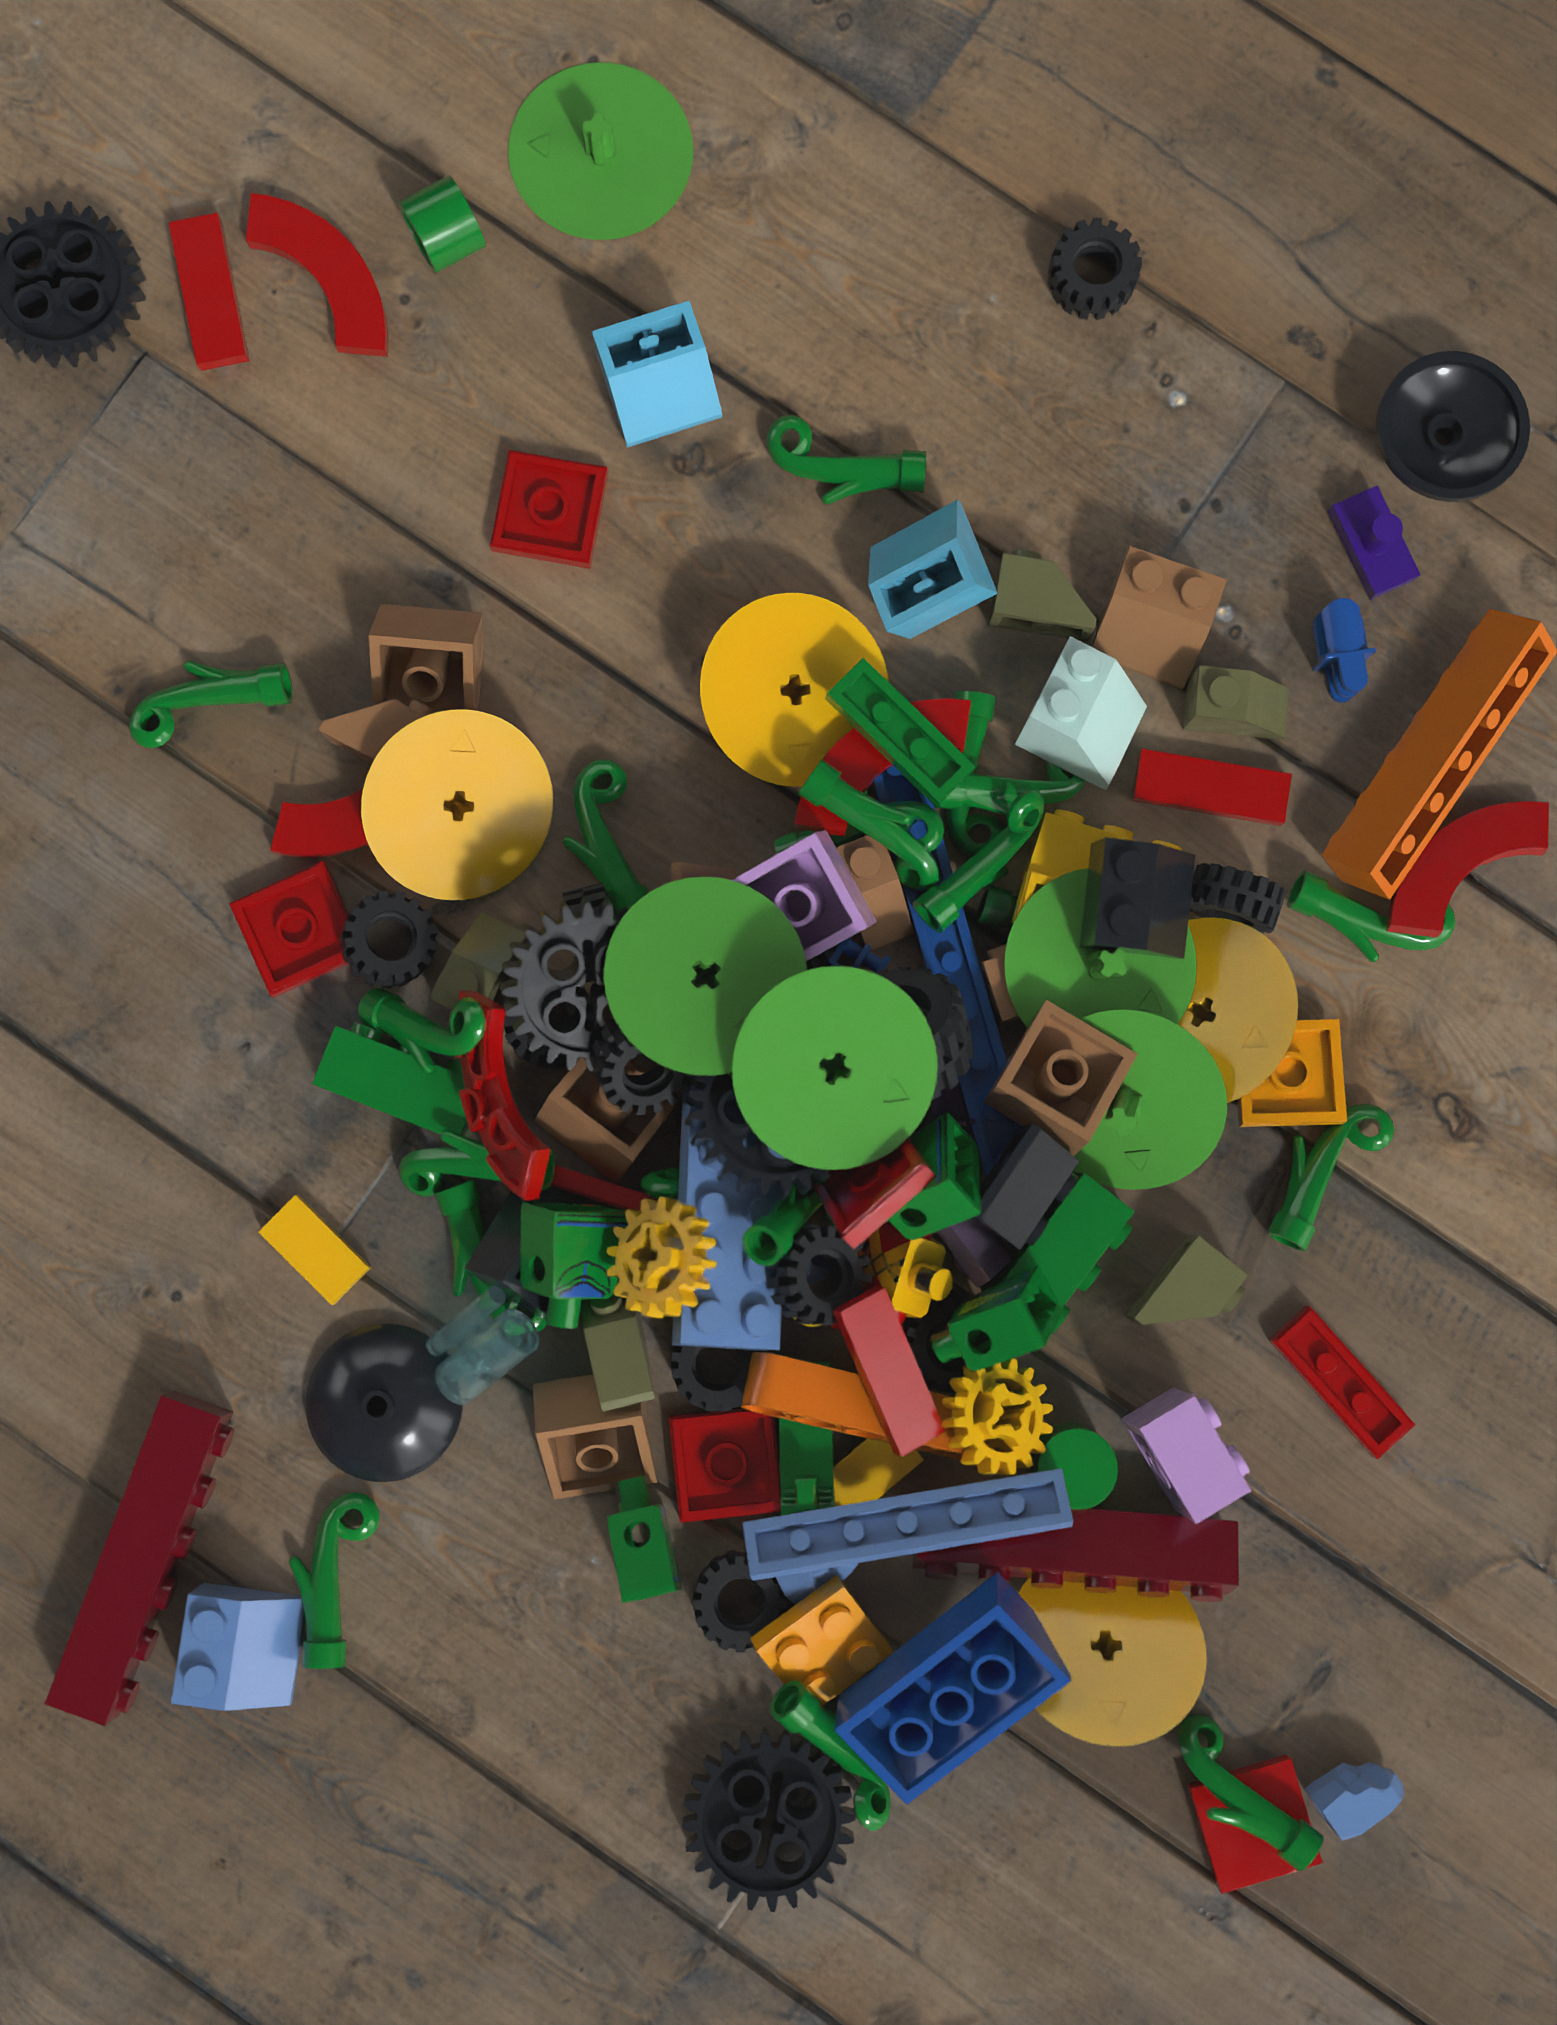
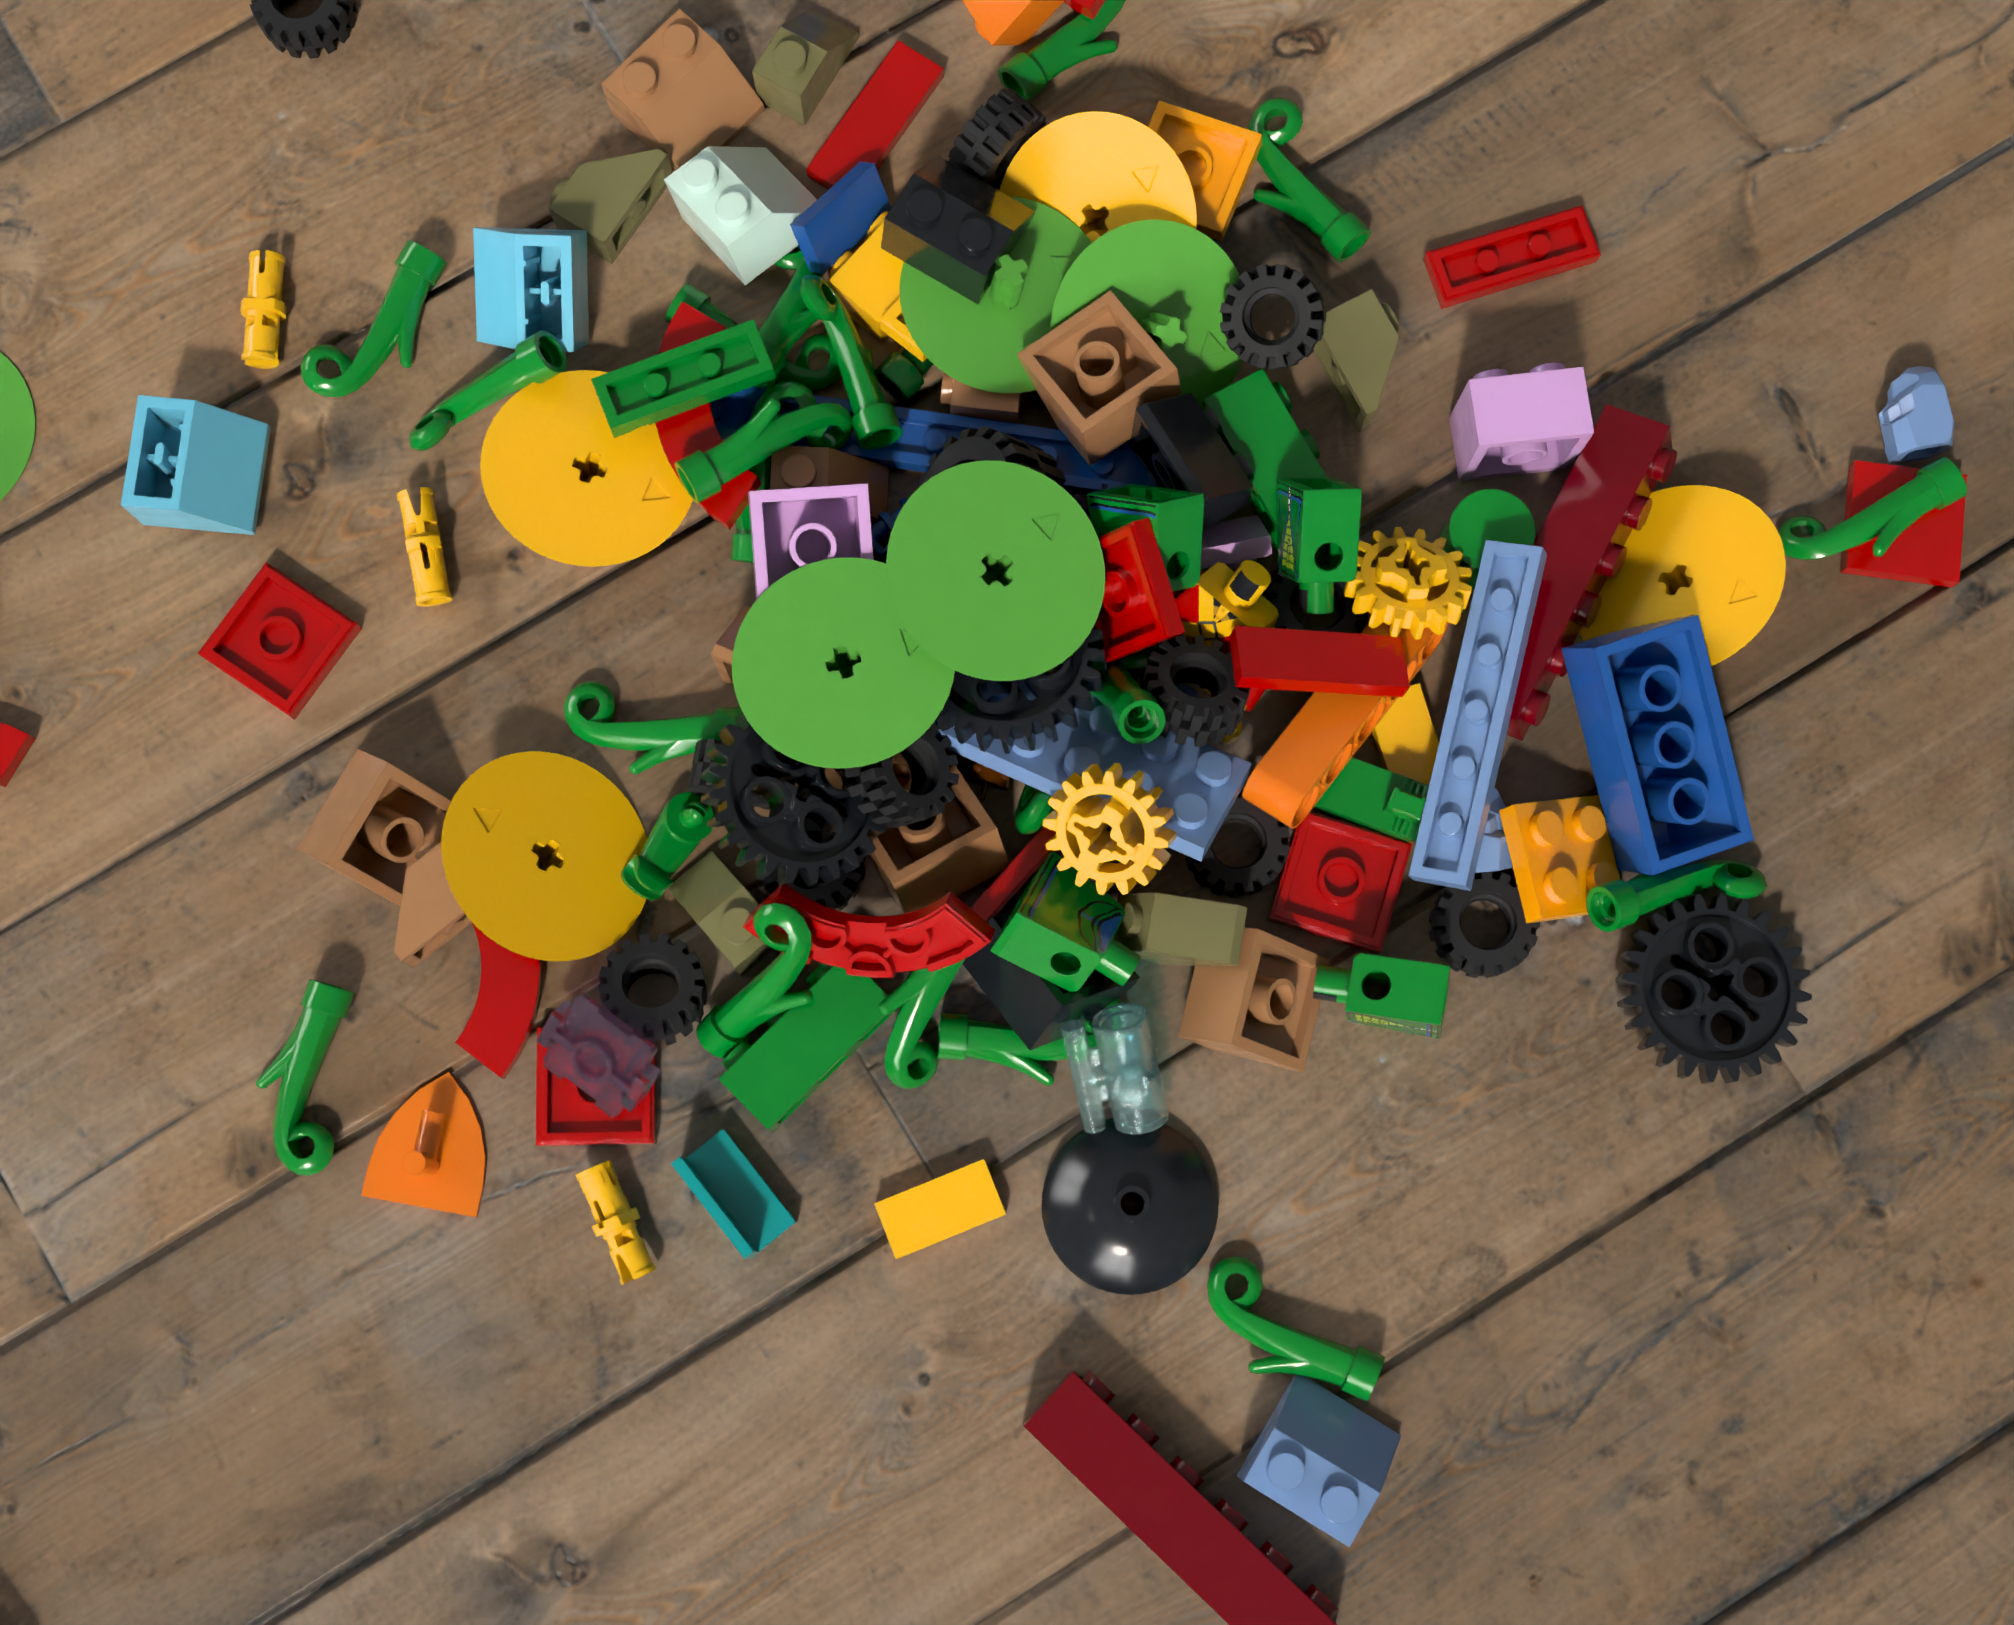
camera: 60 degrees left, 5 degrees down
none -> yellow pin [240,250,287,369]
none -> orange shield [361,1072,487,1217]
none -> yellow pin [397,487,452,607]
none -> green plant [409,330,567,451]
none -> clear purple piece [537,991,661,1118]
none -> yellow pin [575,1160,657,1285]
none -> green piece [621,792,714,900]
none -> teal panel [671,1129,797,1260]
none -> blue tile [790,161,892,274]
none -> black tyre [1220,264,1326,370]

